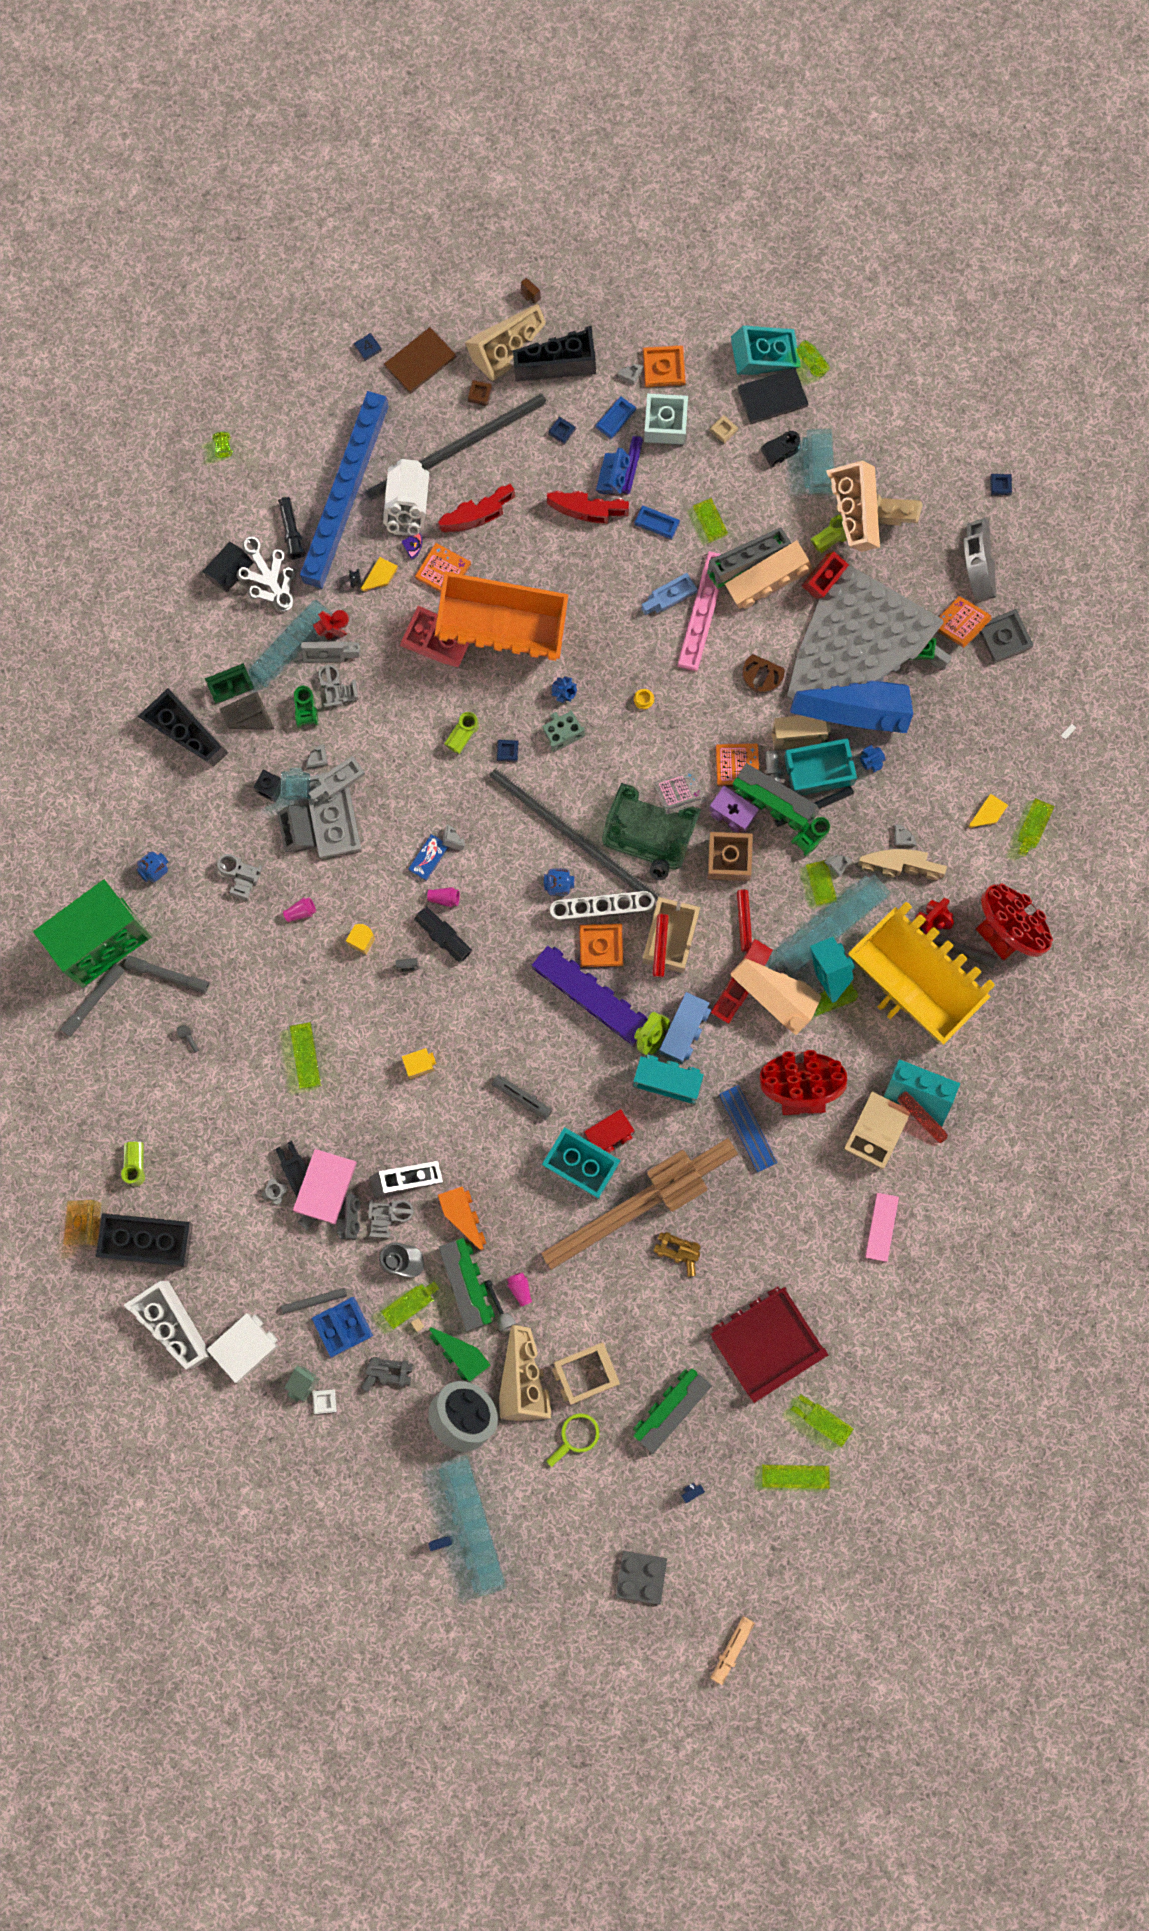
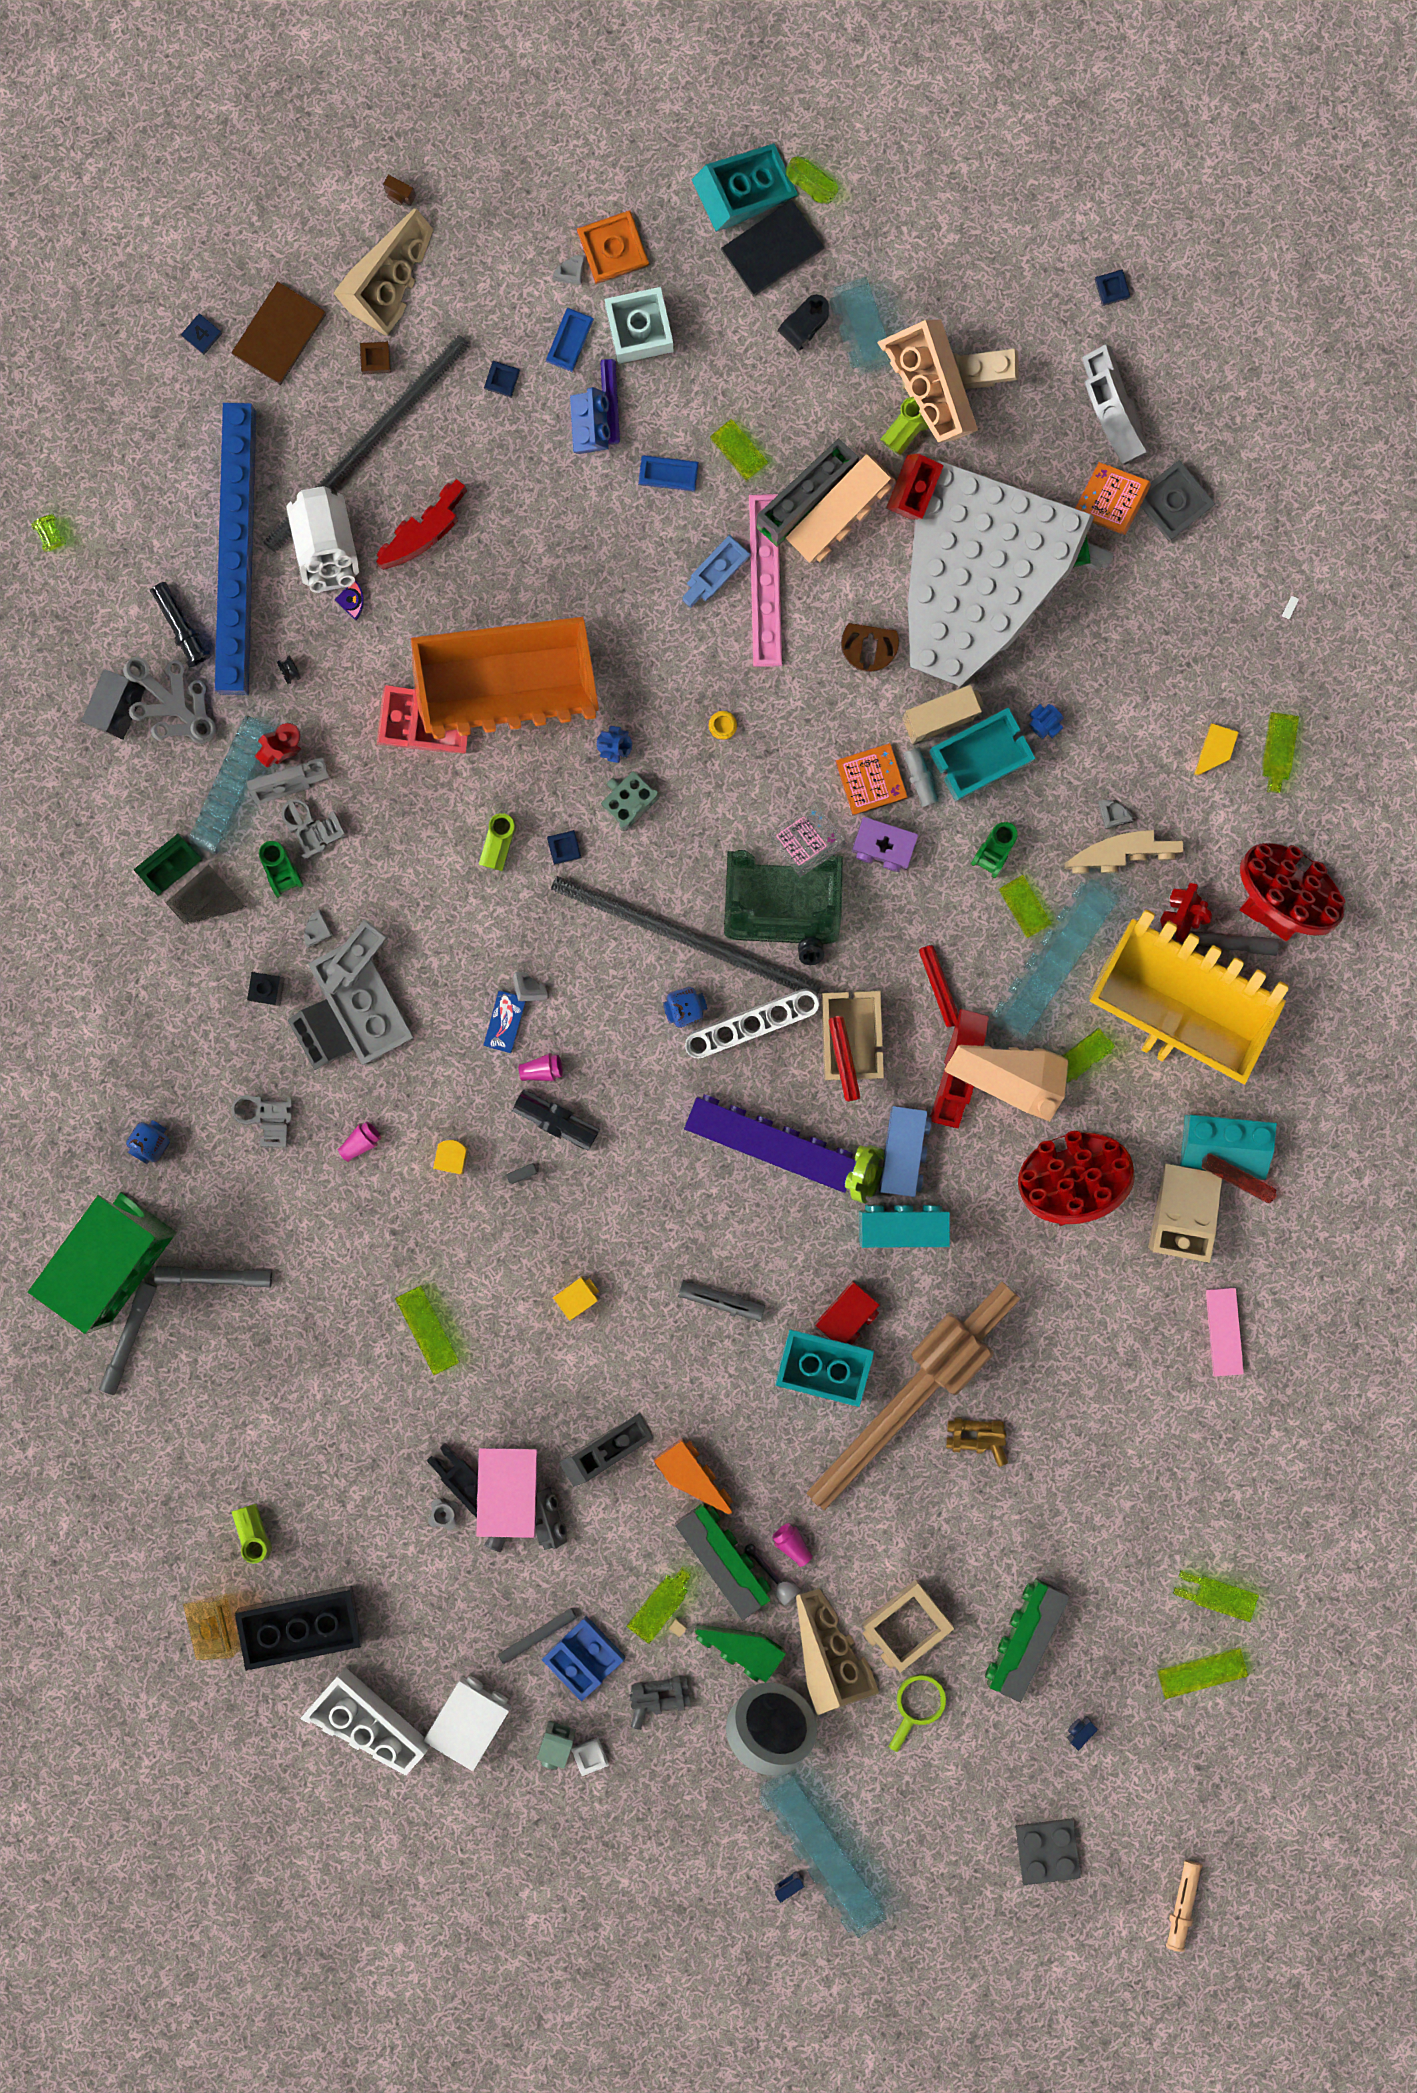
camera: 25 degrees left, 10 degrees up
black wedge [137,688,229,767] -> none
dark grey hand [177,1025,199,1053] -> none
clear light blue brick [281,768,310,800] -> none
yellow tile [361,557,398,592] -> none
light grey piece [368,1199,414,1238] -> none
dark grey cap [379,1243,424,1278] -> none
orange tile [415,543,471,592] -> none
black wedge [513,325,596,382] -> none
red slope [547,491,629,524] -> none
orange tile [579,924,623,968] -> none
medium nougat brick [707,832,753,881] -> none
tan tile [709,415,738,444] -> none
dark red panel [710,1286,829,1403] -> none
blue tile [719,1085,777,1173] -> none
piece [732,763,819,832] -> none
black bar [774,786,854,828] -> none
blue wedge [790,680,913,733] -> none
teal slope [810,937,855,1003] -> none
light grey tile [824,855,852,877] -> none

